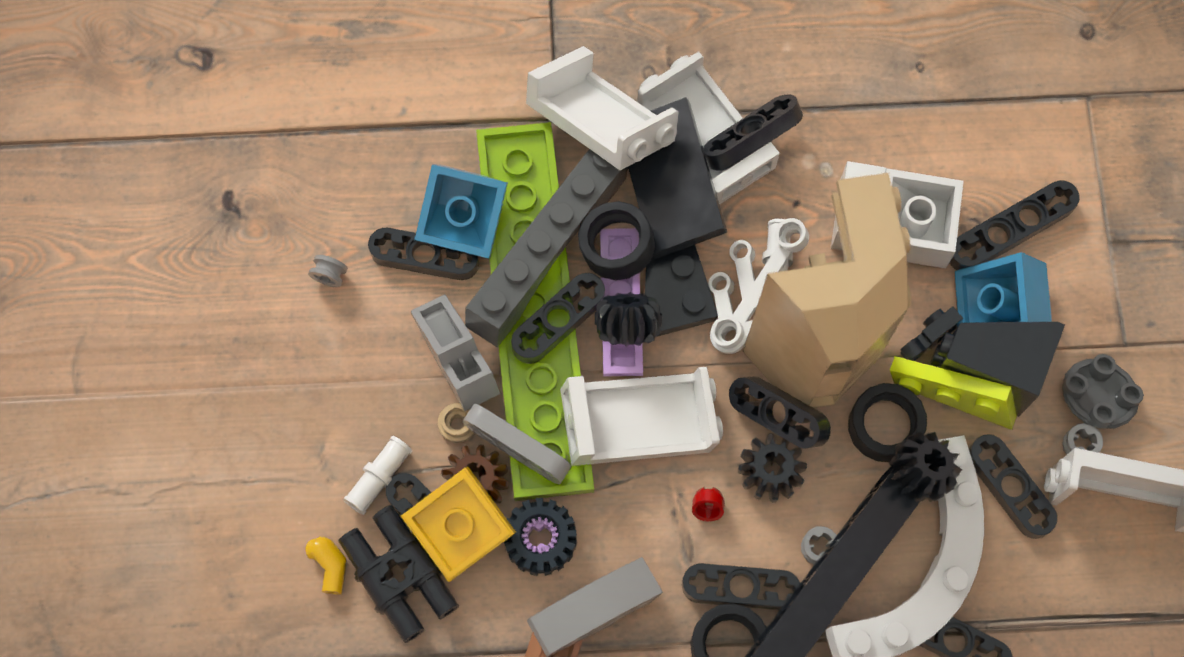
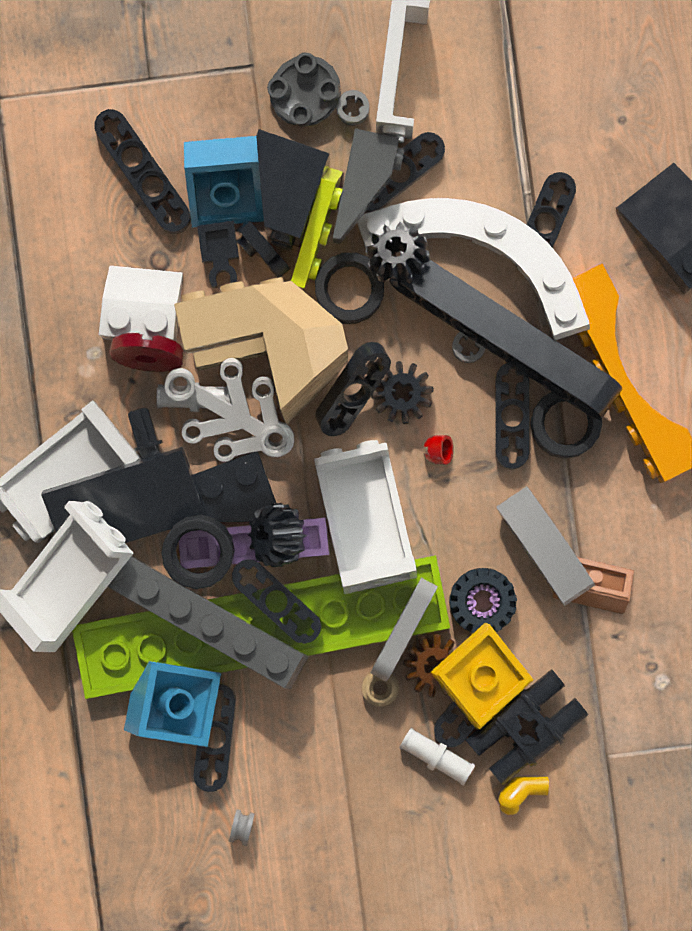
camera: 90 degrees left, 15 degrees up
light grey slope [411,294,500,411] -> none
black beam [703,94,803,171] -> none
white slope [885,168,964,268] -> none
none -> dark red tile [109,333,184,372]
none -> black axle [128,408,163,459]
none -> black plate [197,221,239,288]
none -> dark grey slope [333,129,404,244]

